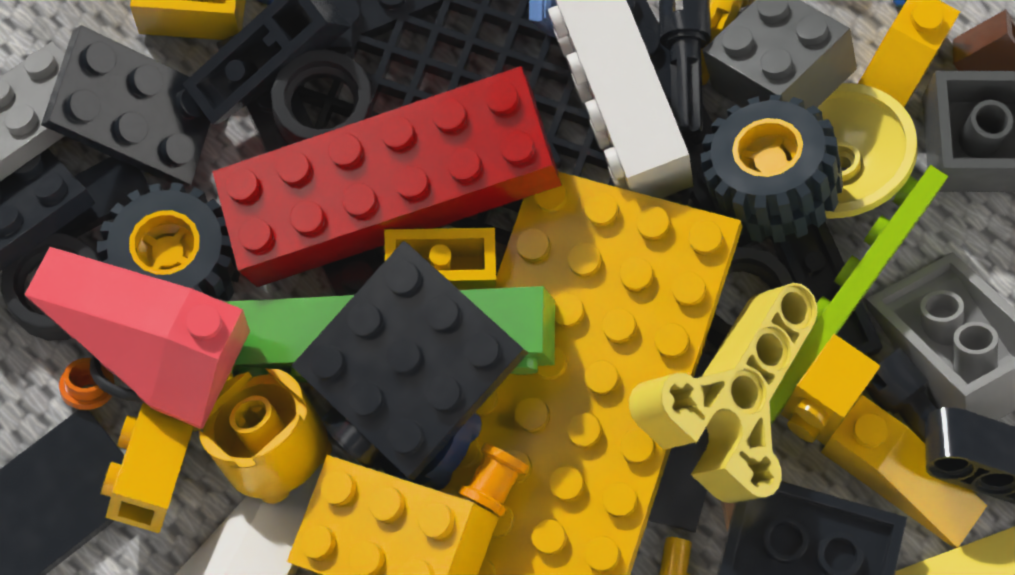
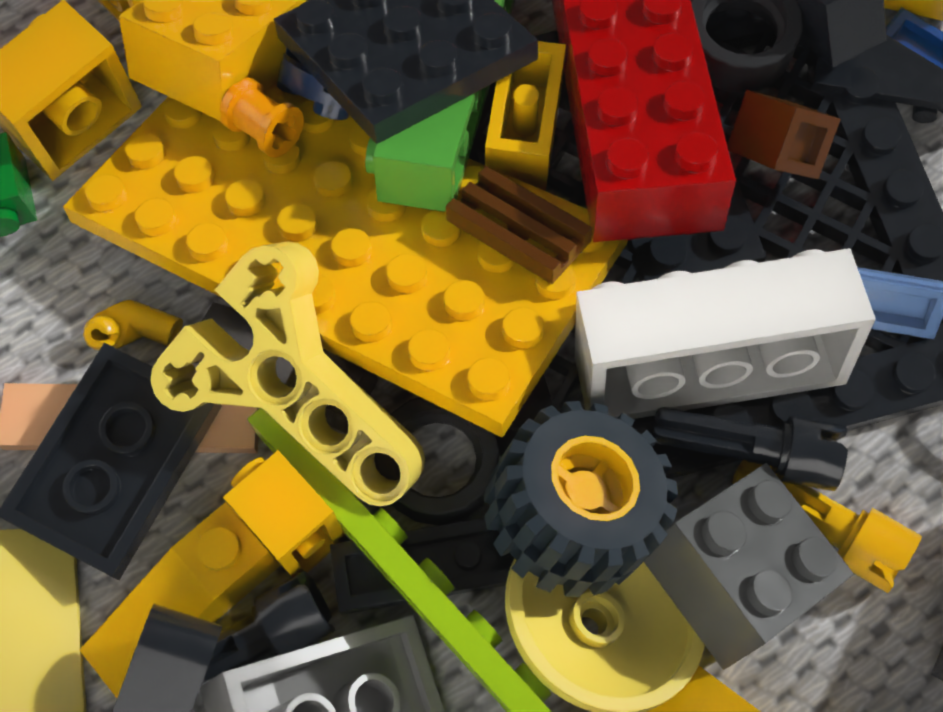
camera: 105 degrees right, 0 degrees up
none -> reddish brown tile [446,166,592,284]
none -> reddish brown panel [727,90,841,179]

